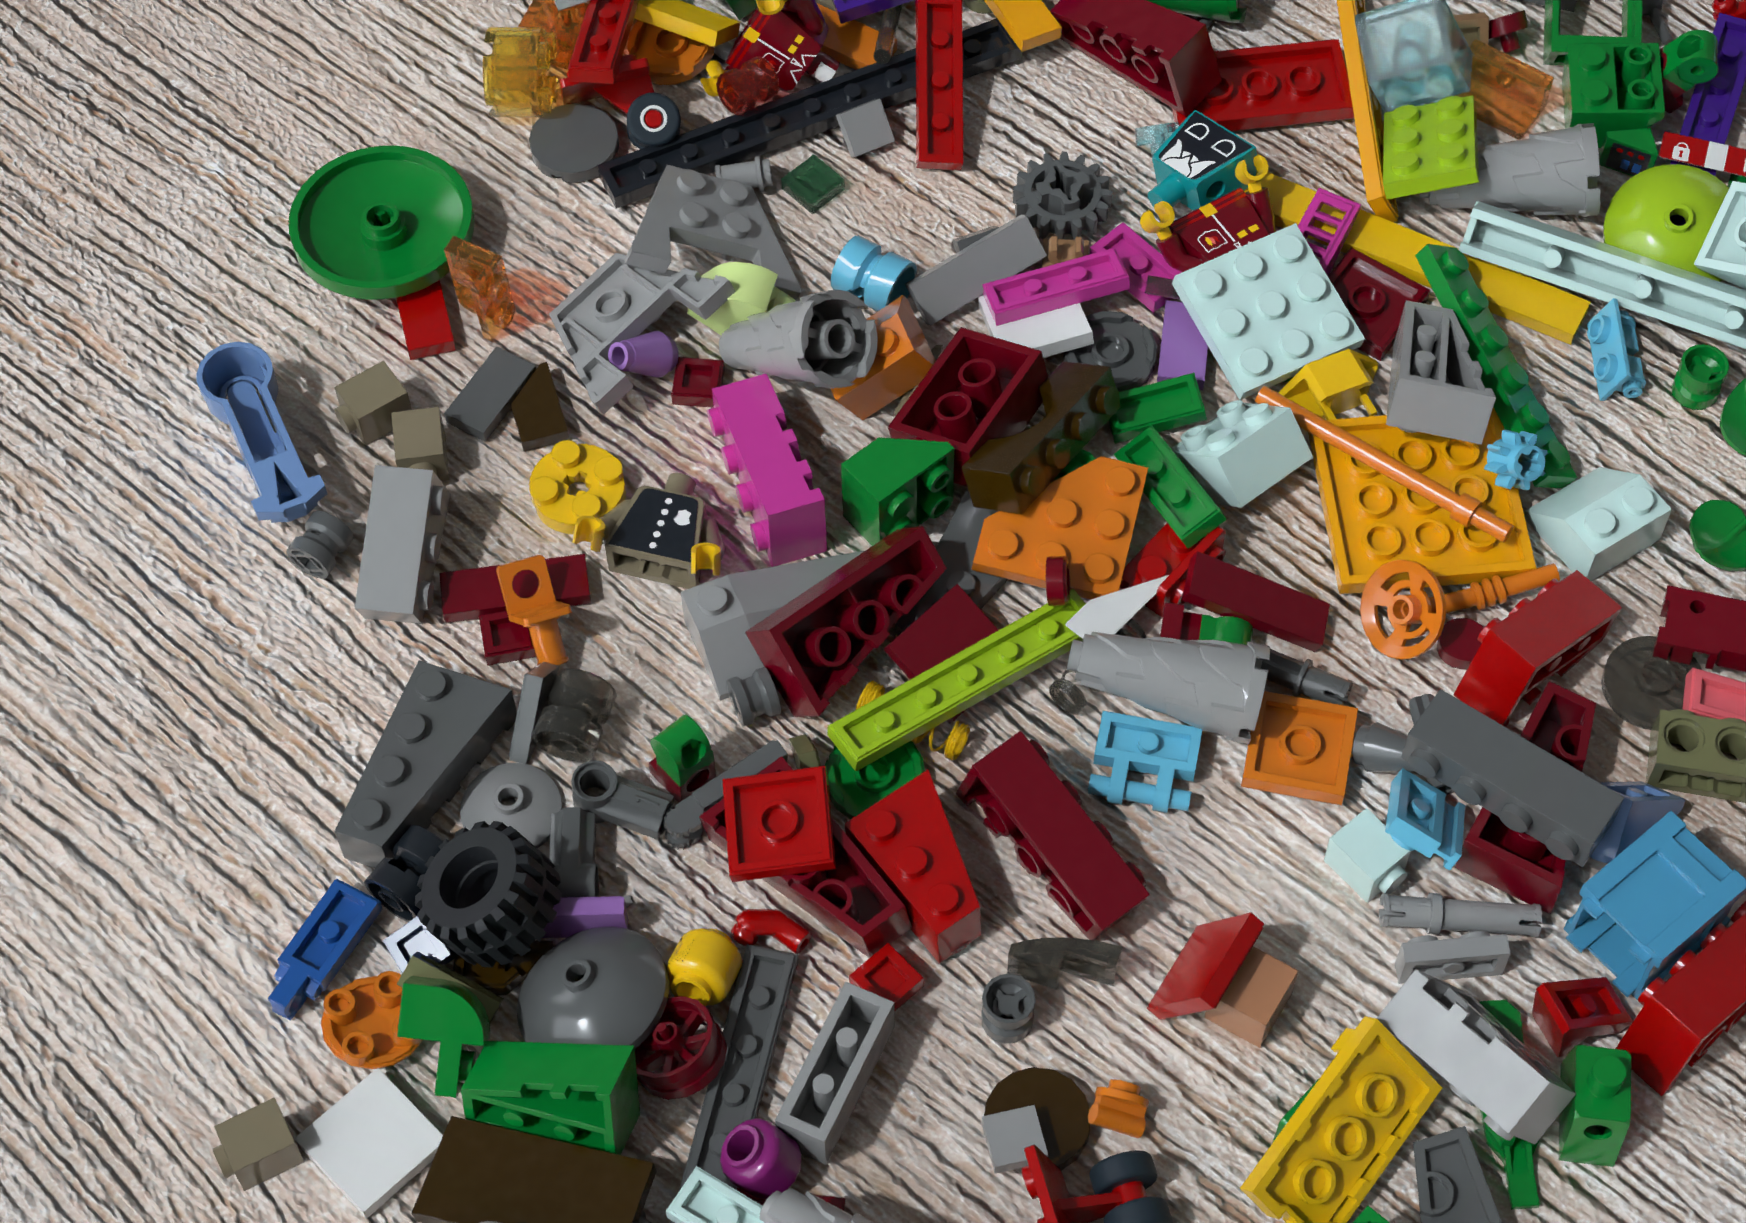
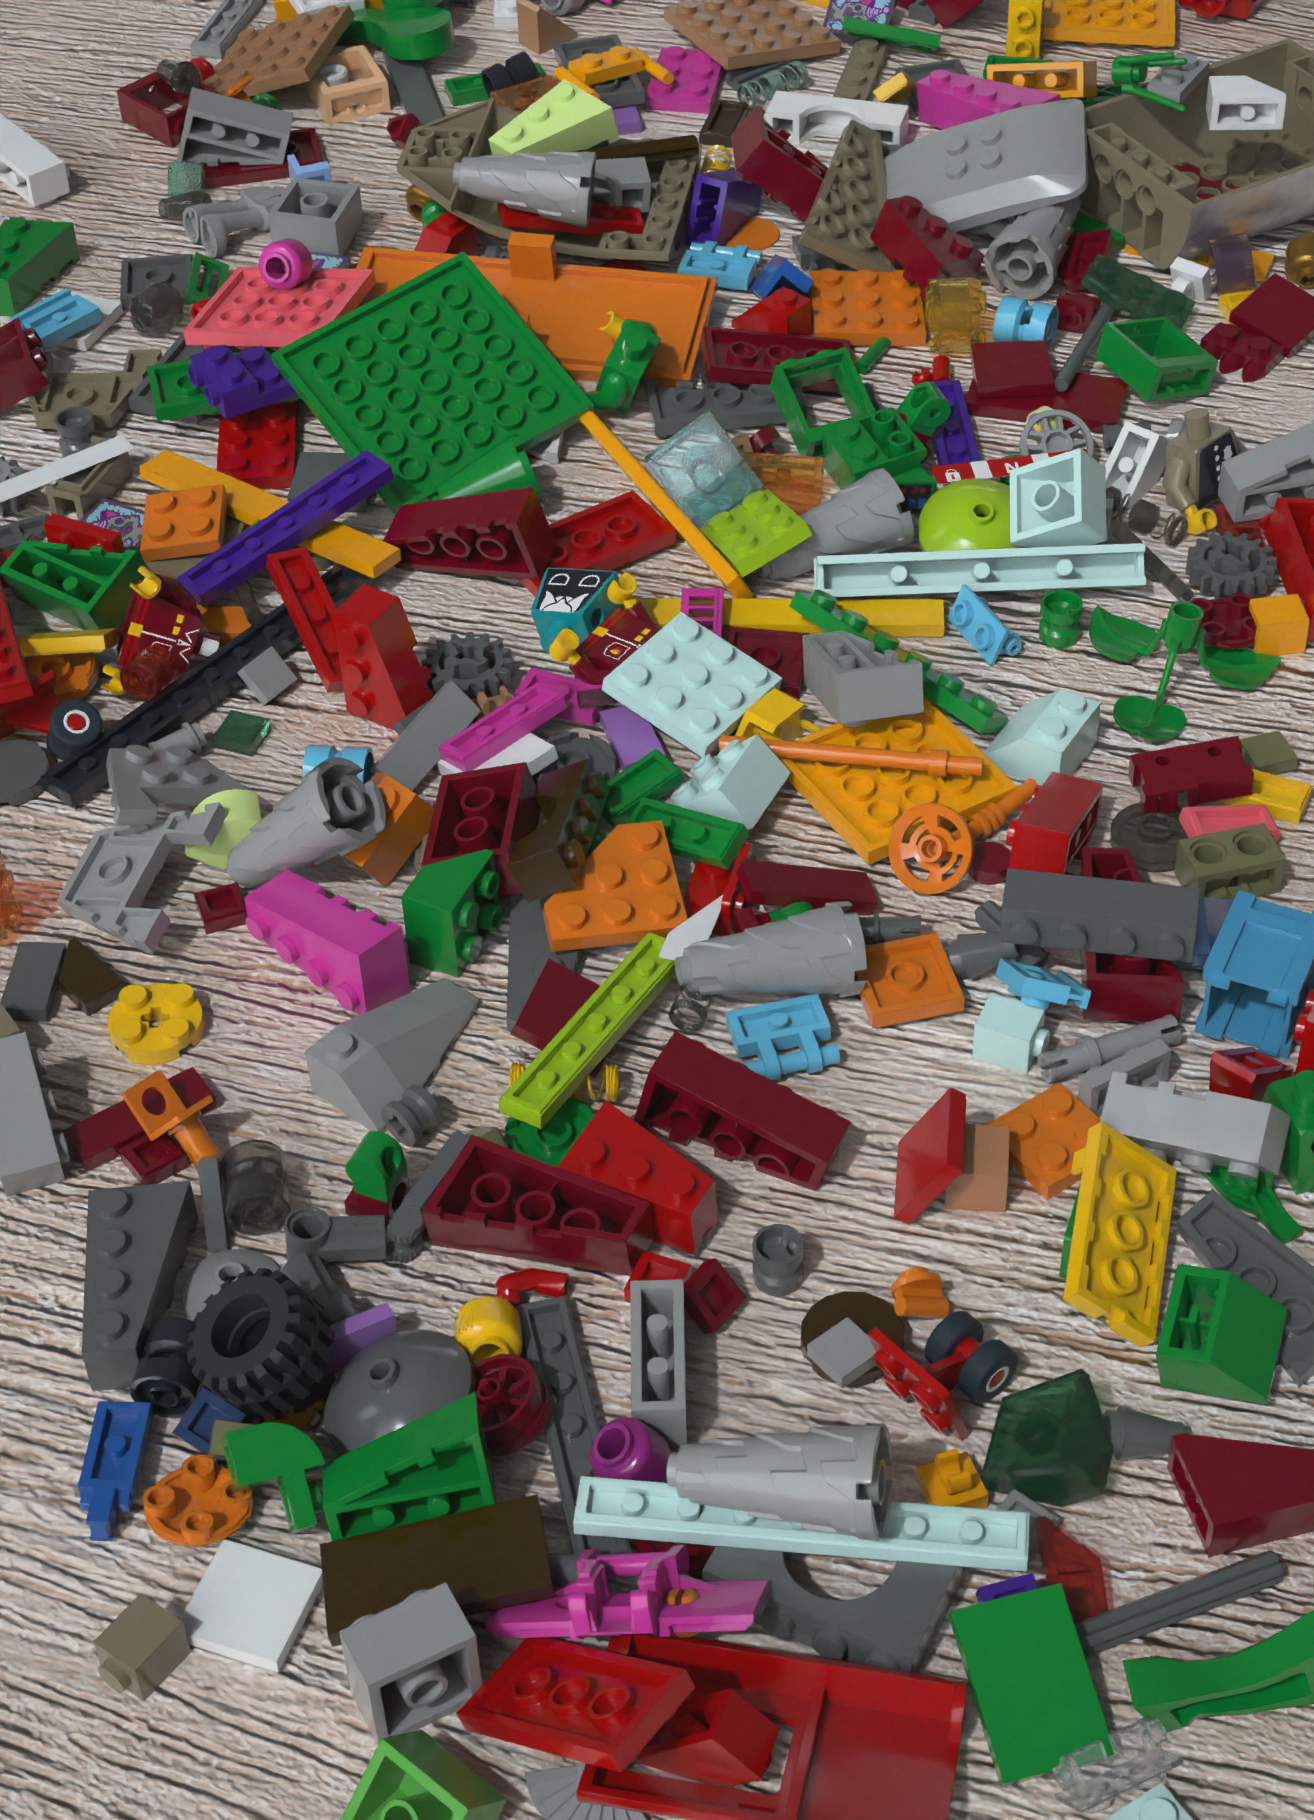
camera: 25 degrees left, 15 degrees down
torso [572,472,725,589] -> none
medium lavender cone [608,331,678,378] -> none
red tile [722,766,836,882] -> none
dark red wedge [745,526,947,717] -> none
clear smoke slope [1007,937,1122,990] -> none
dark red tile [1046,556,1071,606] -> none
clear light blue tile [1134,122,1180,159] -> none
medium azure gear [1484,430,1548,491] -> none
none -> red wedge [333,584,433,731]
none -> dark red plate [683,1258,746,1334]
none -> orange plate [986,1082,1100,1200]

